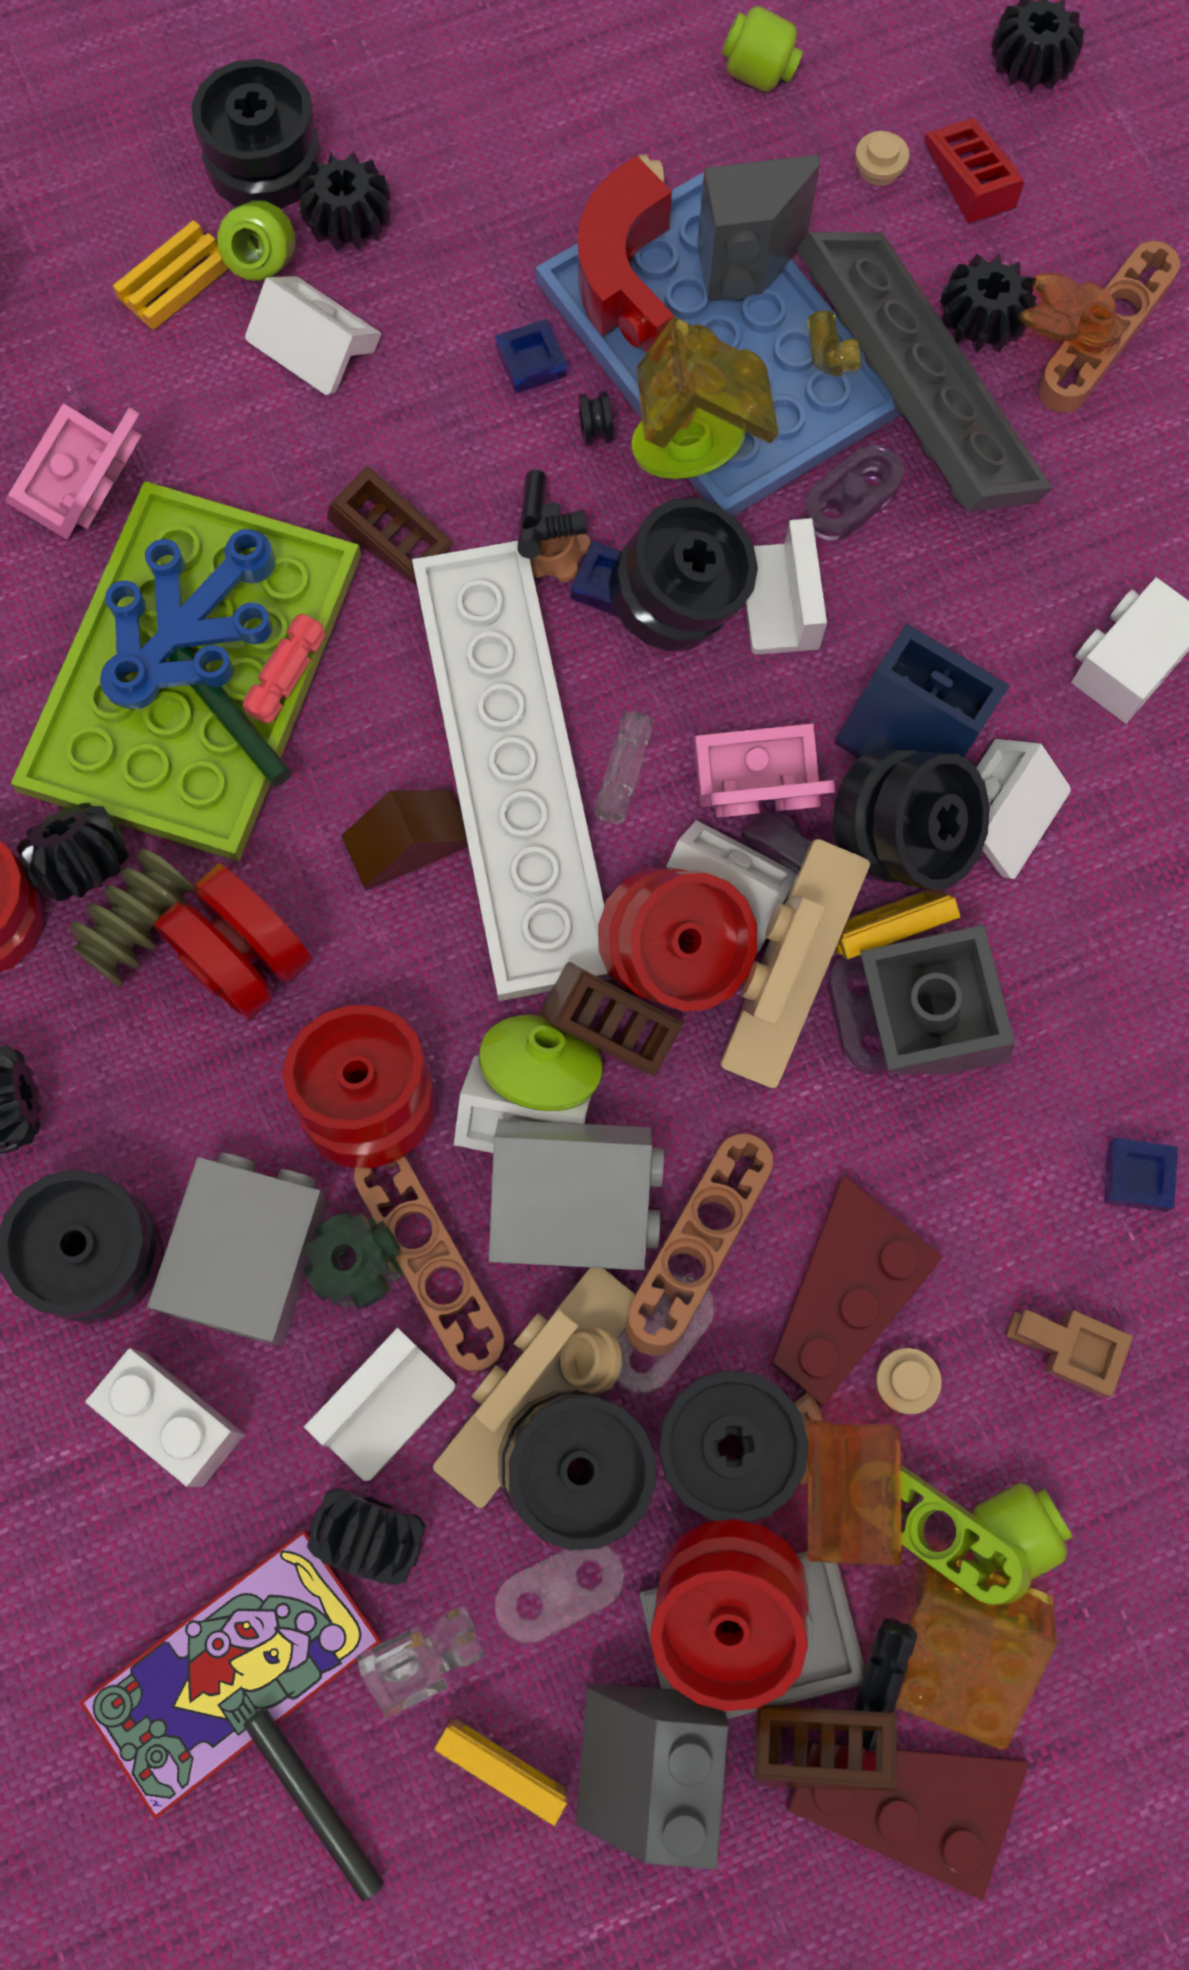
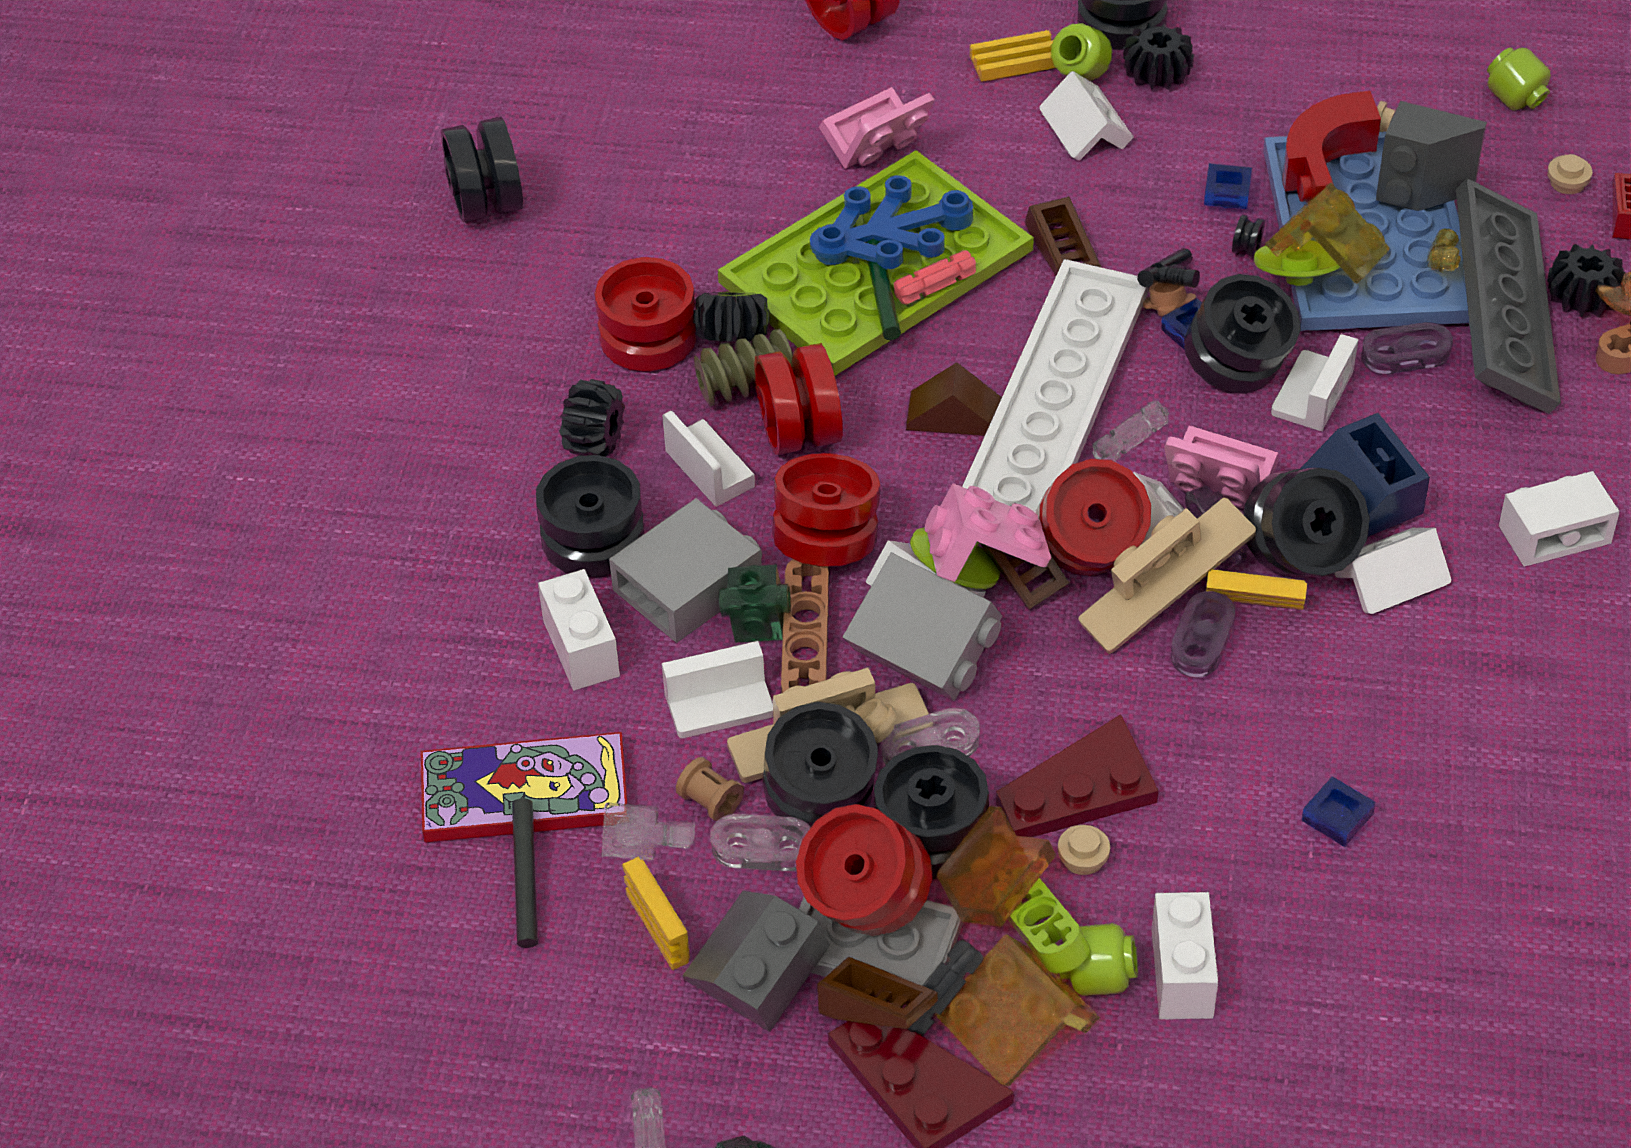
camera: 35 degrees right, 25 degrees down
black gear [307,1488,426,1585] -> none
nougat beam [625,1134,774,1356] -> none
dark grey slope [860,925,1015,1074] -> none
medium nougat plate [1005,1309,1133,1398] -> none
none -> white panel [662,411,755,507]
none -> medium nougat bush [676,757,744,822]
none -> bright pink bracket [925,483,1051,582]
none -> white brick [1152,892,1218,1019]

